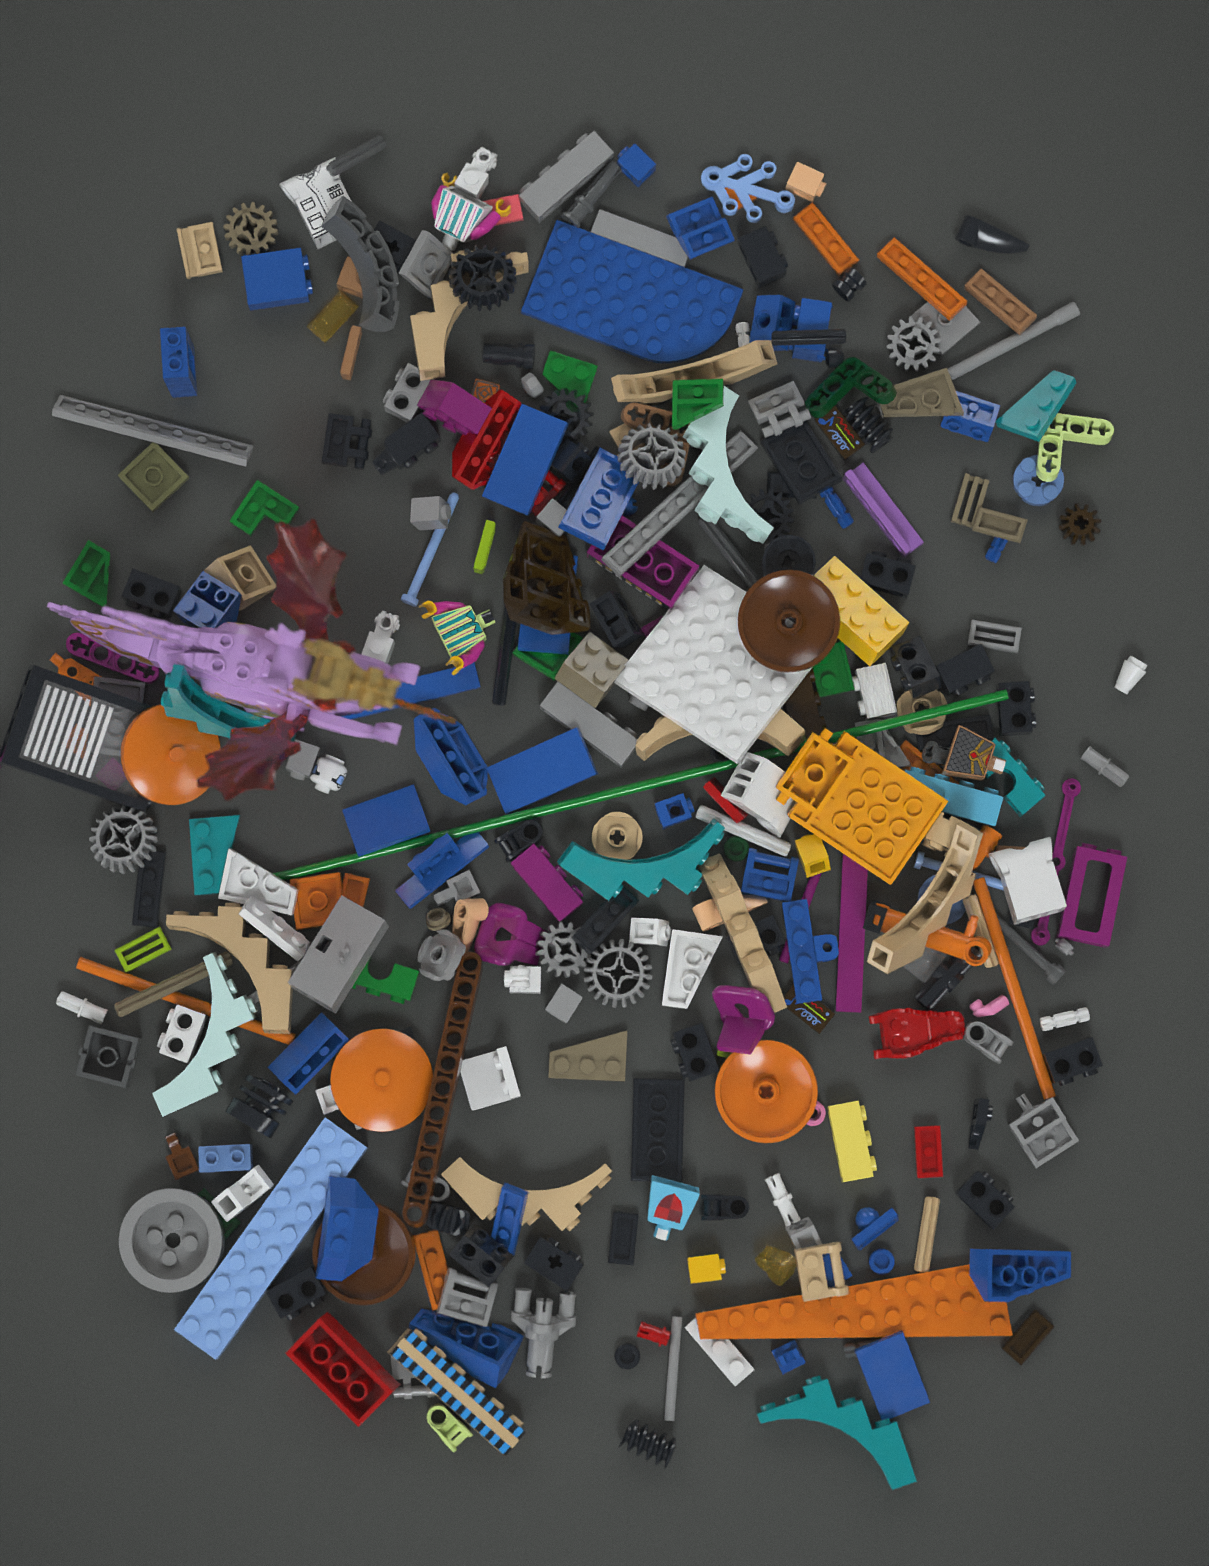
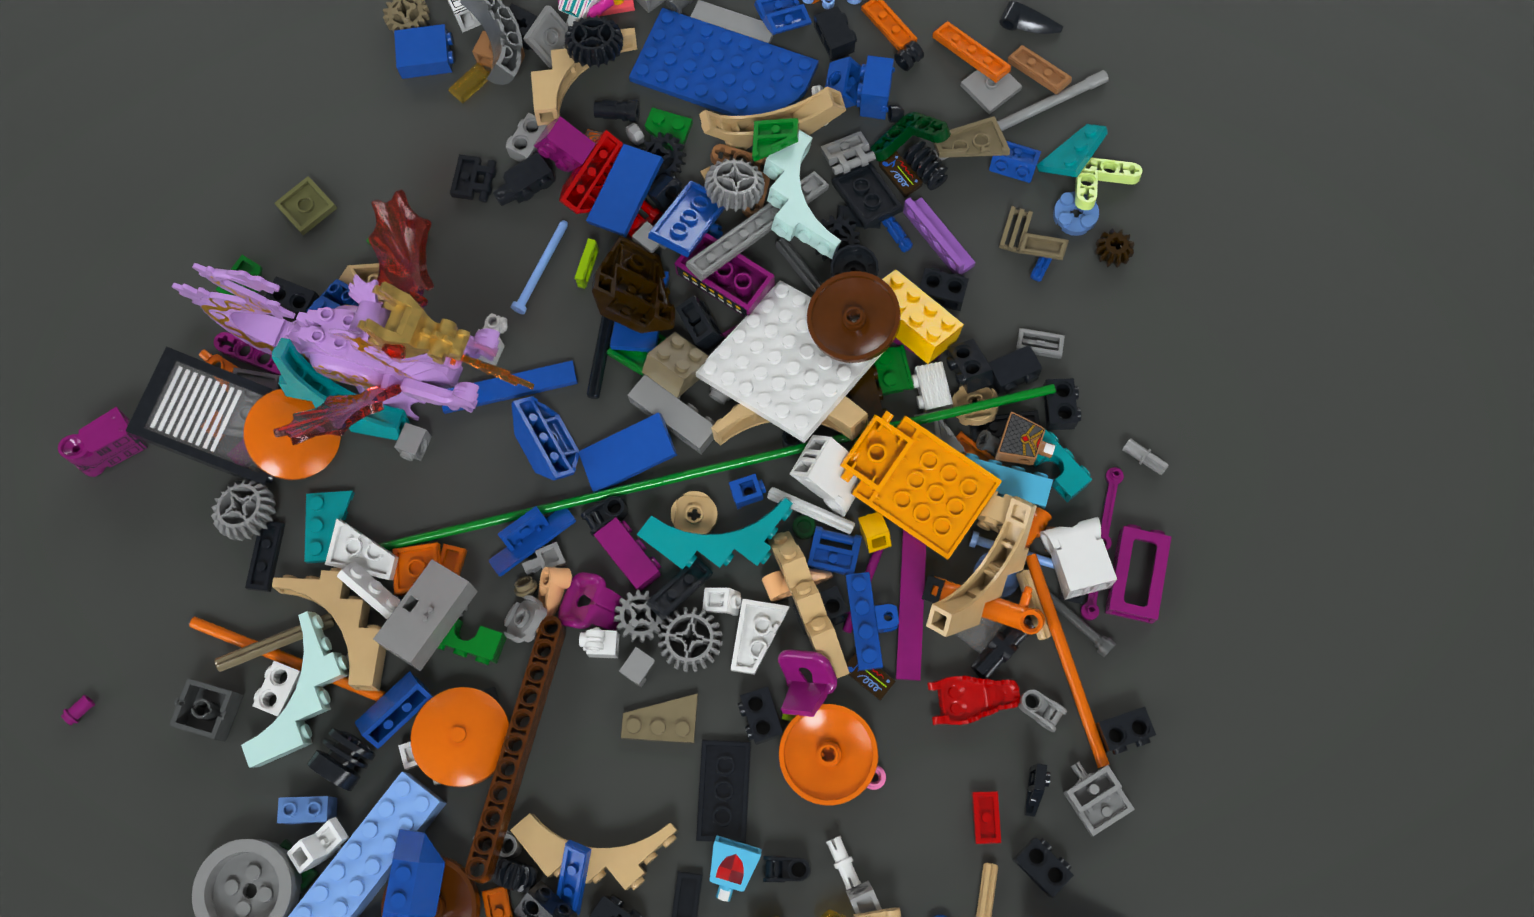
camera: 10 degrees right, 10 degrees down
light grey tile [52,395,253,467] -> none
white axle [56,992,108,1025] -> none
lime tile [114,926,172,973] -> none
blue piece [160,327,197,398] -> none
reddish brown plate [165,1132,199,1180] -> none
tan plate [177,222,223,279] -> none
white head [310,754,347,794] -> none
medium nougat tile [340,325,362,381] -> none
blue tile [342,784,431,857] -> none
light grey brick [410,496,451,531] -> none
torso [419,601,495,675] -> none
white bracket [460,1046,521,1111] -> none
red tile [703,777,749,823] -> none
black axle [771,329,846,346] -> none
light yellow brick [827,1101,877,1183] -> none
blue tile [851,1207,899,1251] -> none
light grey gear [886,316,941,372] -> none
bright pink arm [969,994,1009,1017] -> none
white axle [1039,1007,1090,1031] -> none
light grey piece [1055,938,1074,956] -> none
white cone [1114,655,1148,694] -> none

